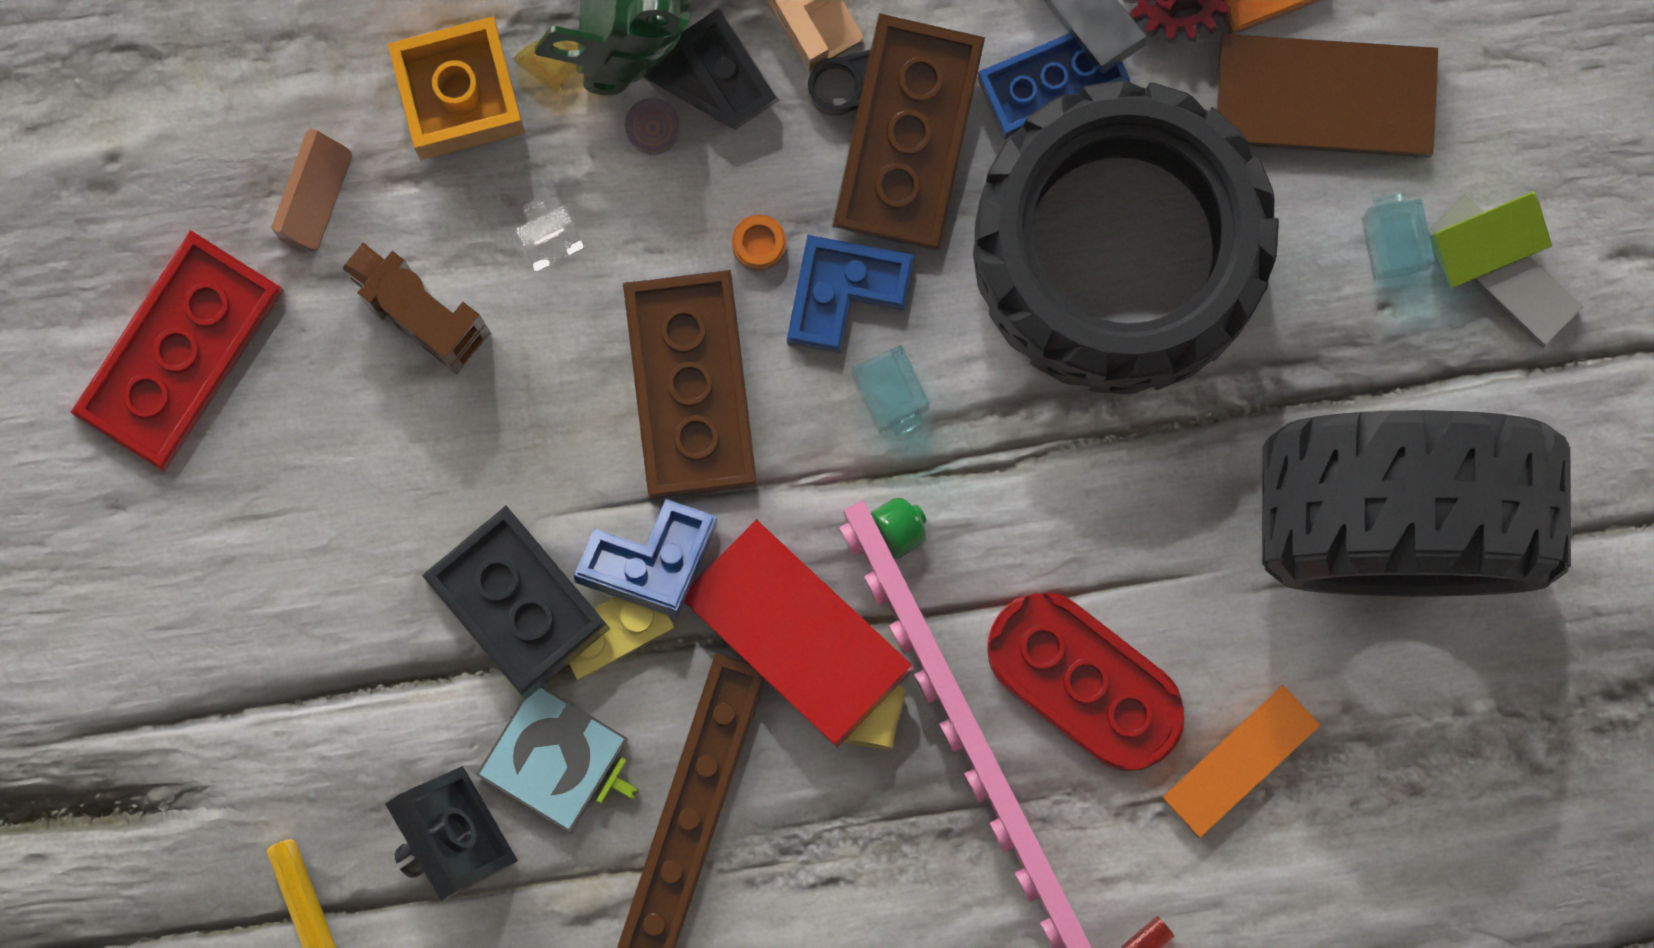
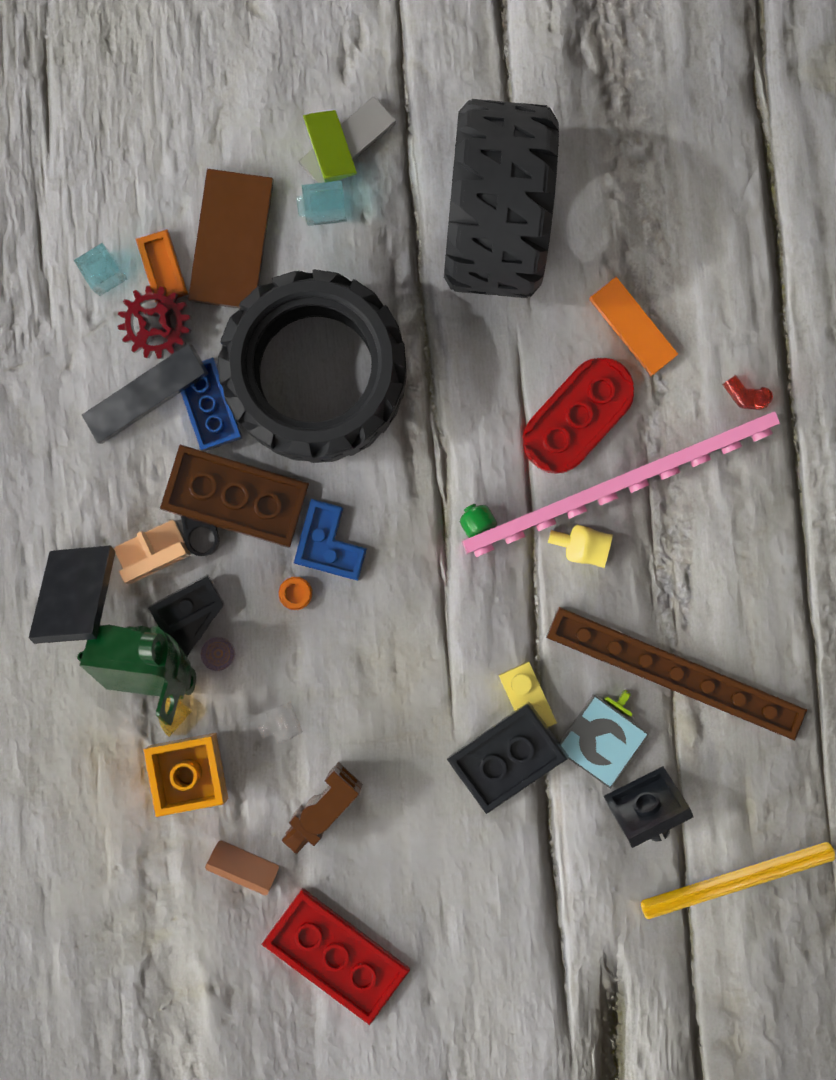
camera: 90 degrees left, 5 degrees up
tile [574,499,717,618] -> none
reddish brown tile [623,270,758,500] -> none
red tile [684,519,914,748] -> none
clear light blue brick [851,344,930,436] -> none

